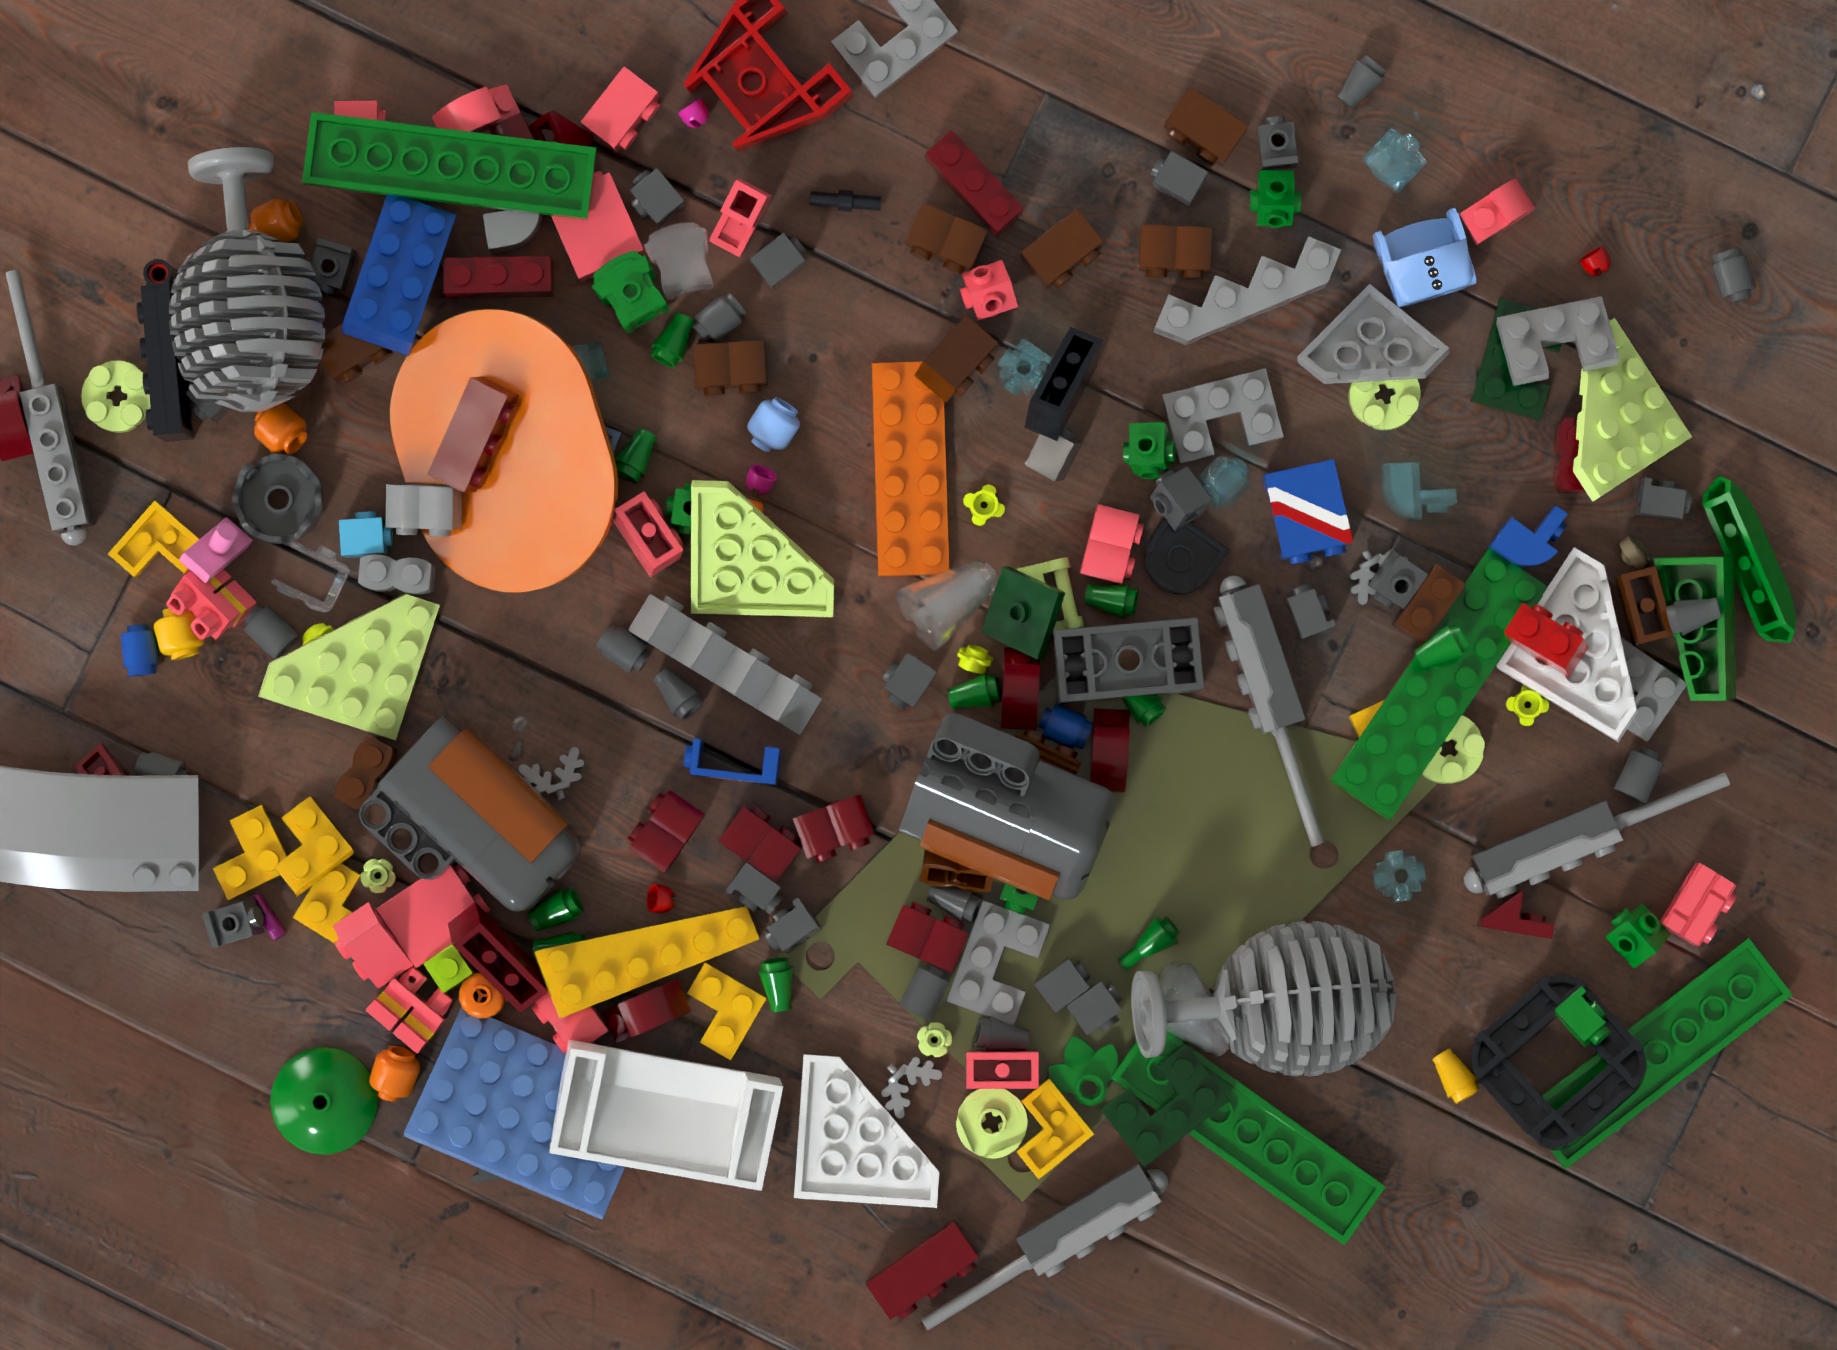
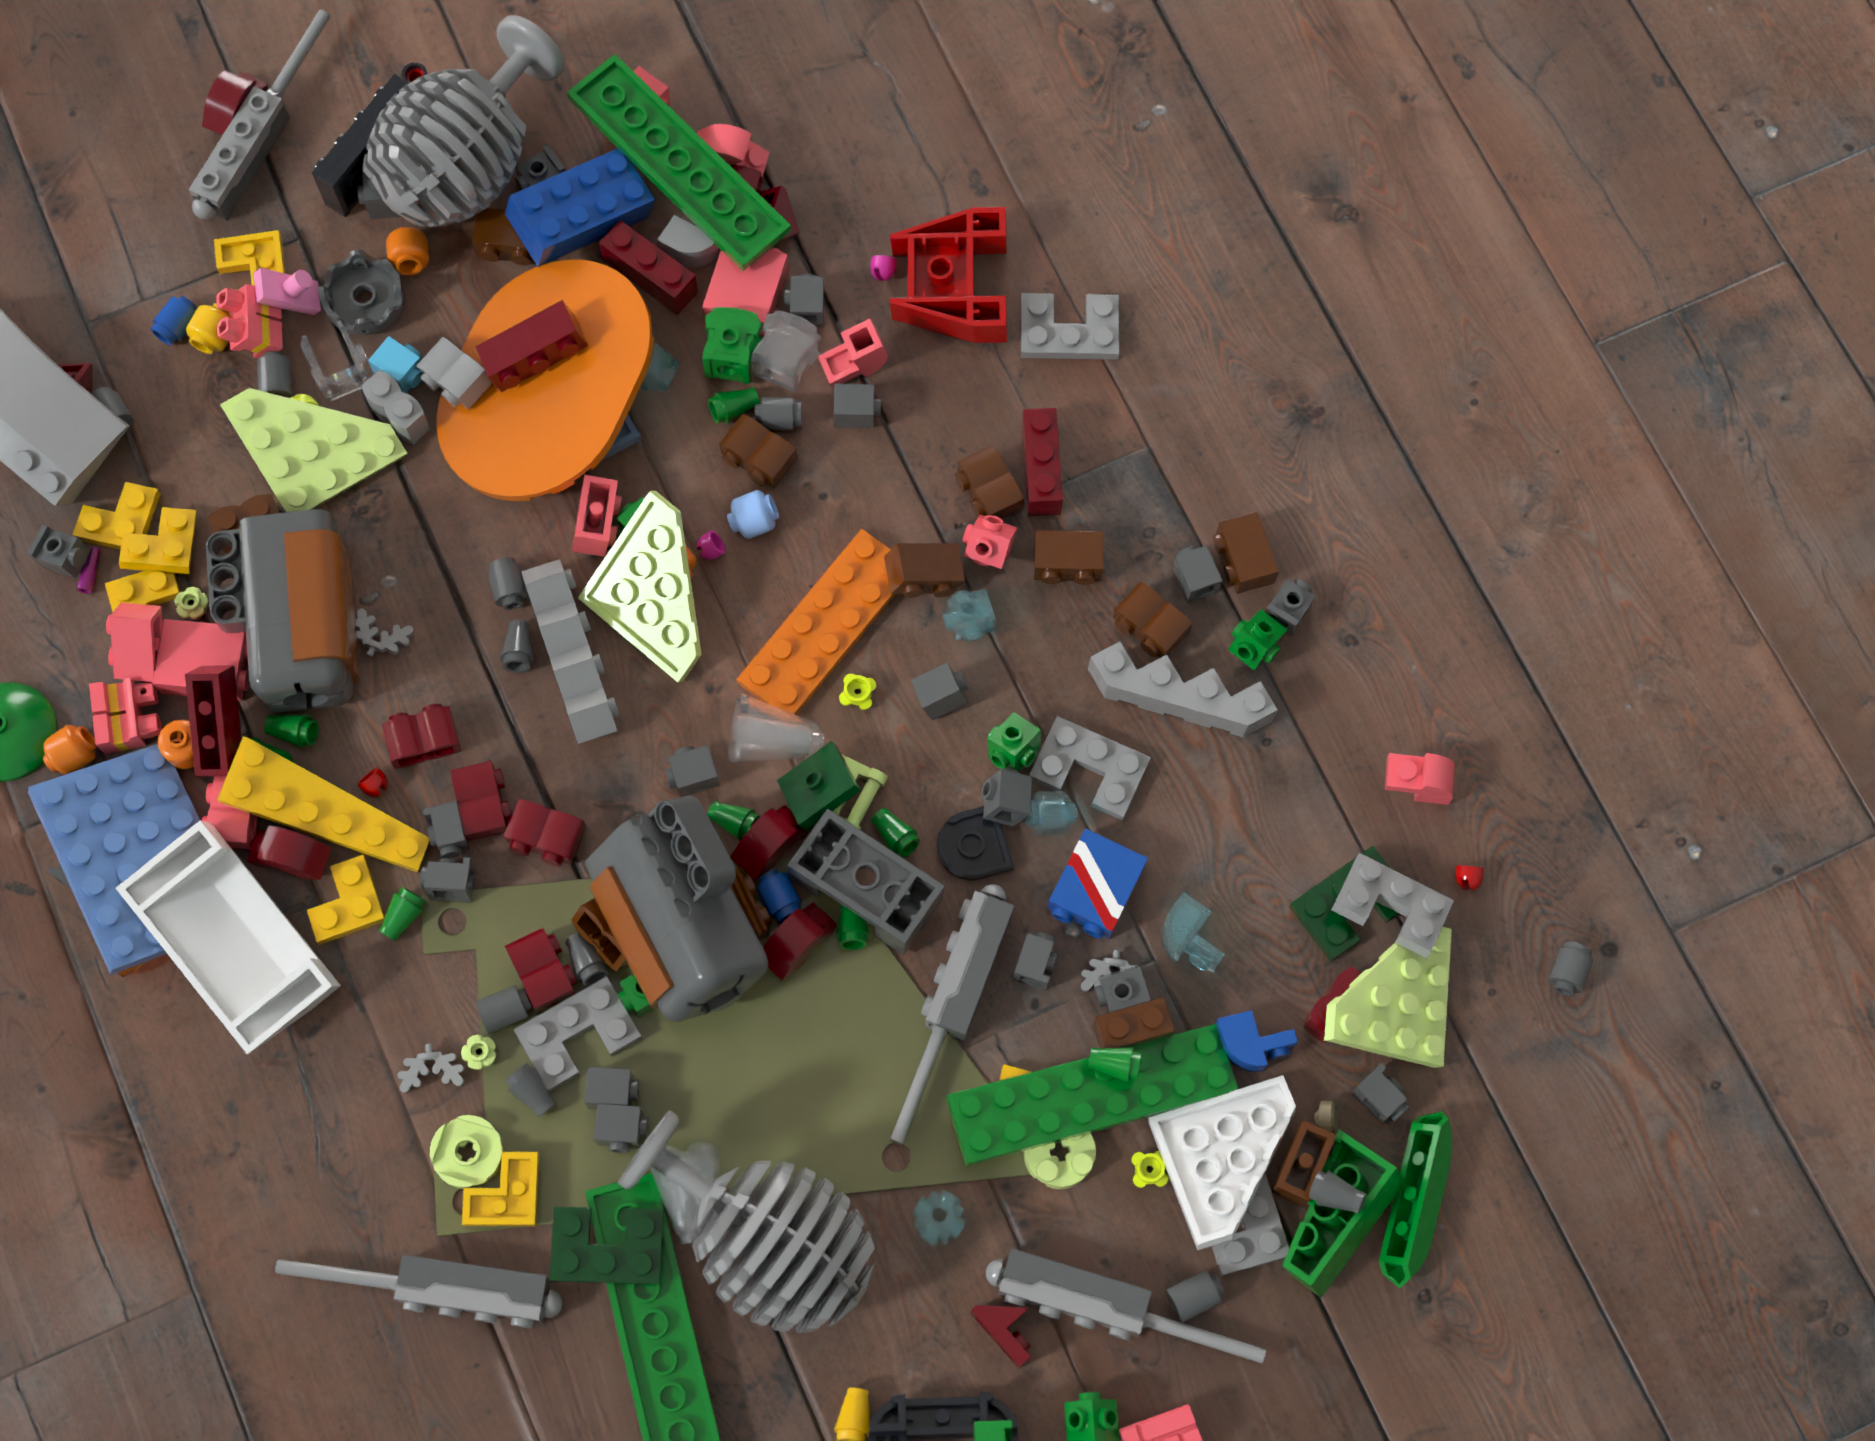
camera: 30 degrees right, 15 degrees down
yellowish green plate [81,361,151,433] -> none
orange head [248,197,304,243] -> none
lime brick [423,944,477,993] -> none
coral brick [581,66,660,154] -> none
green cone [615,428,657,484] -> none
blue panel [684,738,782,785] -> none
white plate [794,1054,939,1208] -> none
black bar [810,190,882,212] -> none
dark red brick [866,1220,979,1320] -> none
neon yellow plate [957,645,994,674] -> none
coral brick [966,1051,1039,1089] -> none
black brick [1024,327,1103,441] -> none
green plate [1048,1036,1118,1106] -> none
coral brick [1079,504,1144,584] -> none
green cone [1118,915,1180,971] -> none
light grey plate [1297,284,1449,384] -> none
dark grey cone [1337,55,1387,109] -> none
yellowish green plate [1348,379,1421,430] -> none
clear light blue brick [1362,128,1427,193] -> none
light blue piece [1372,208,1477,308] -> none
red brick [1504,603,1589,678] -> none

